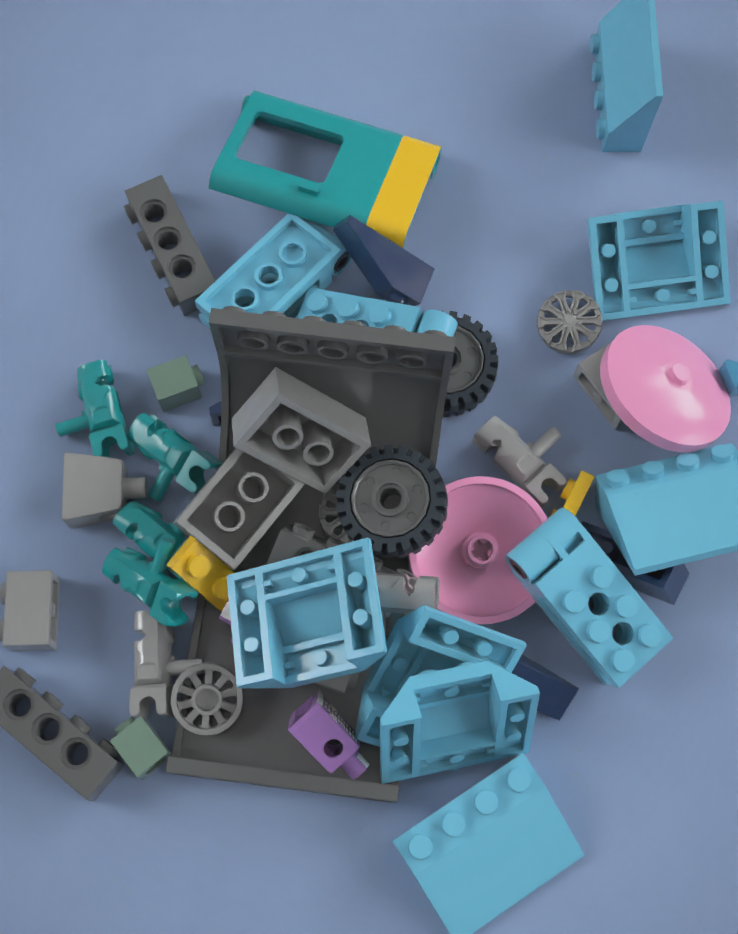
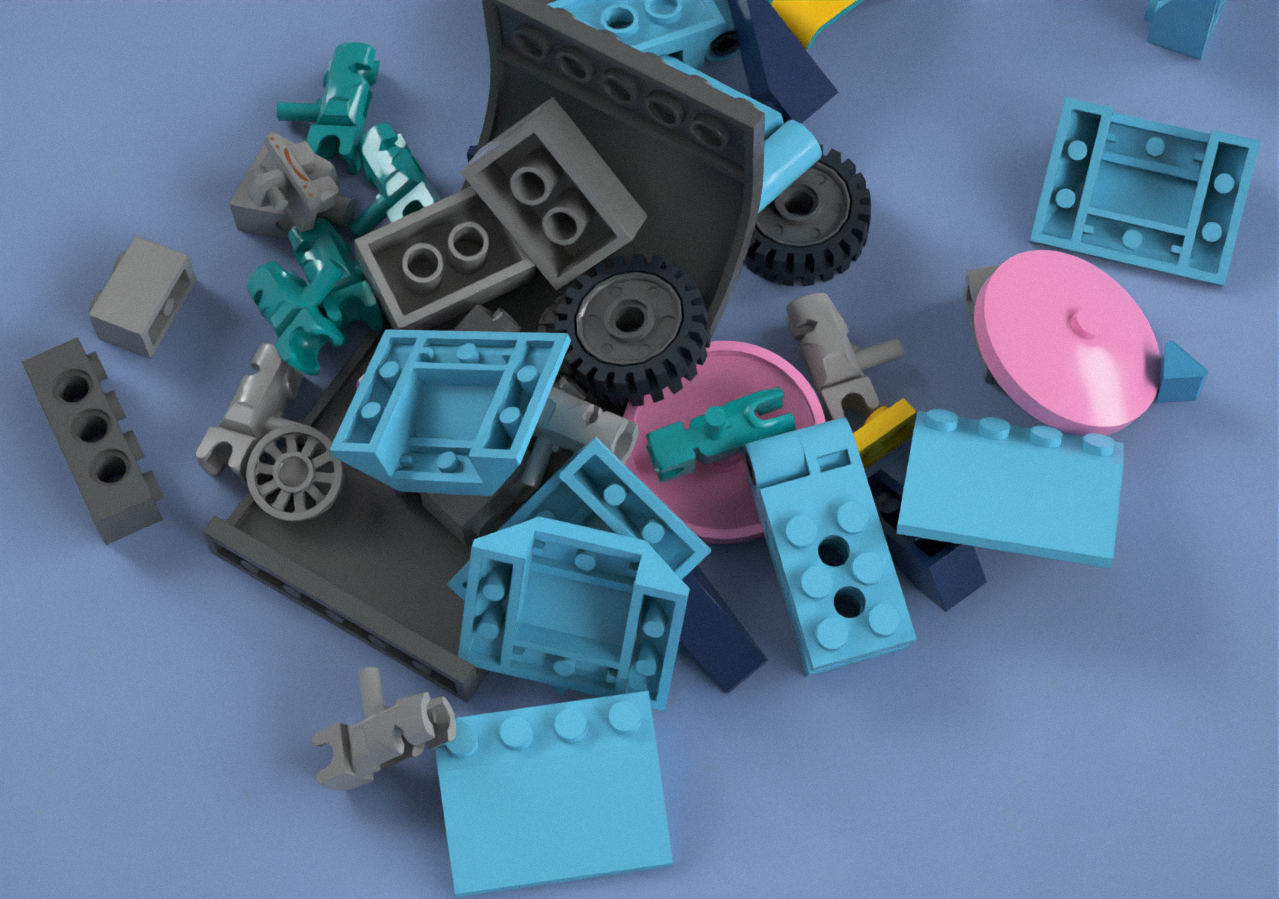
camera: 30 degrees right, 10 degrees down
sand green brick [110,716,172,780] -> none
sand green brick [147,355,205,412] -> none
yellow plate [166,536,234,612] -> none
medium lavender torso [288,689,369,780] -> none
light grey wheel [537,290,602,354] -> none
none -> light grey hips [248,133,339,233]
none -> light grey piece [312,667,456,790]
none -> teal piece [646,386,796,483]

